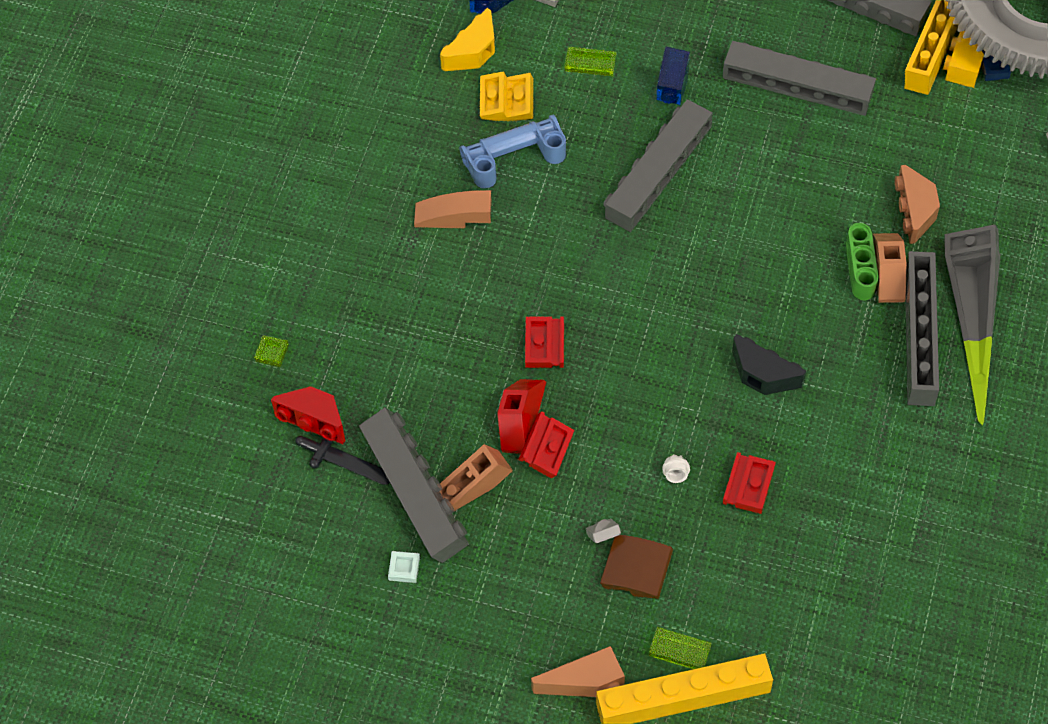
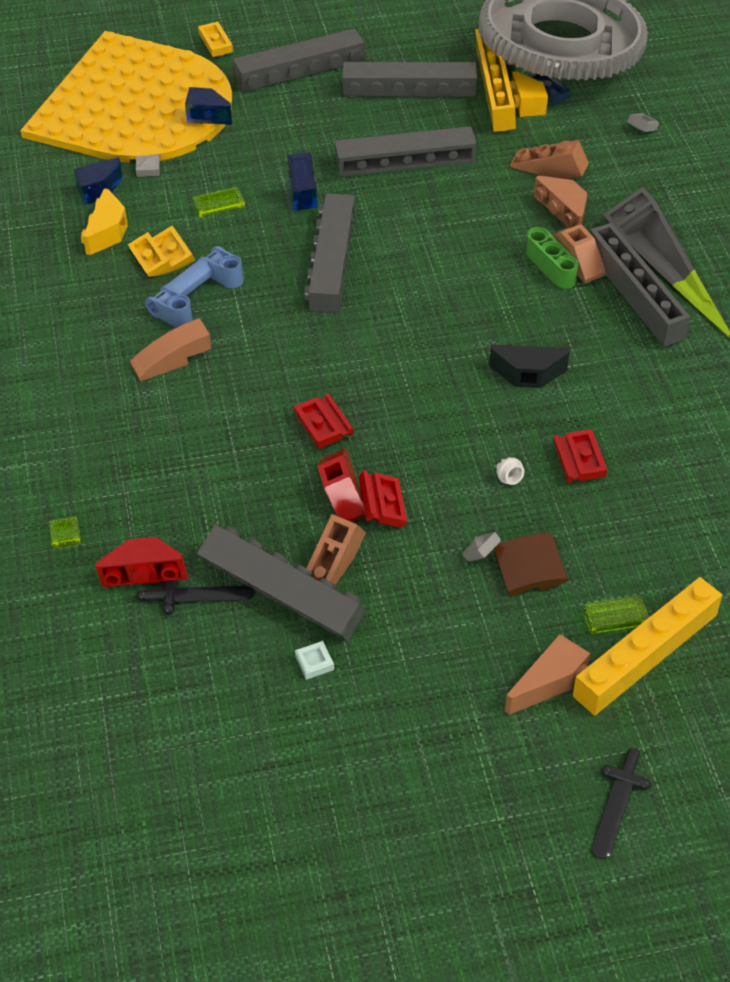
camera: 30 degrees left, 10 degrees down
none -> nougat slope [510,140,589,179]

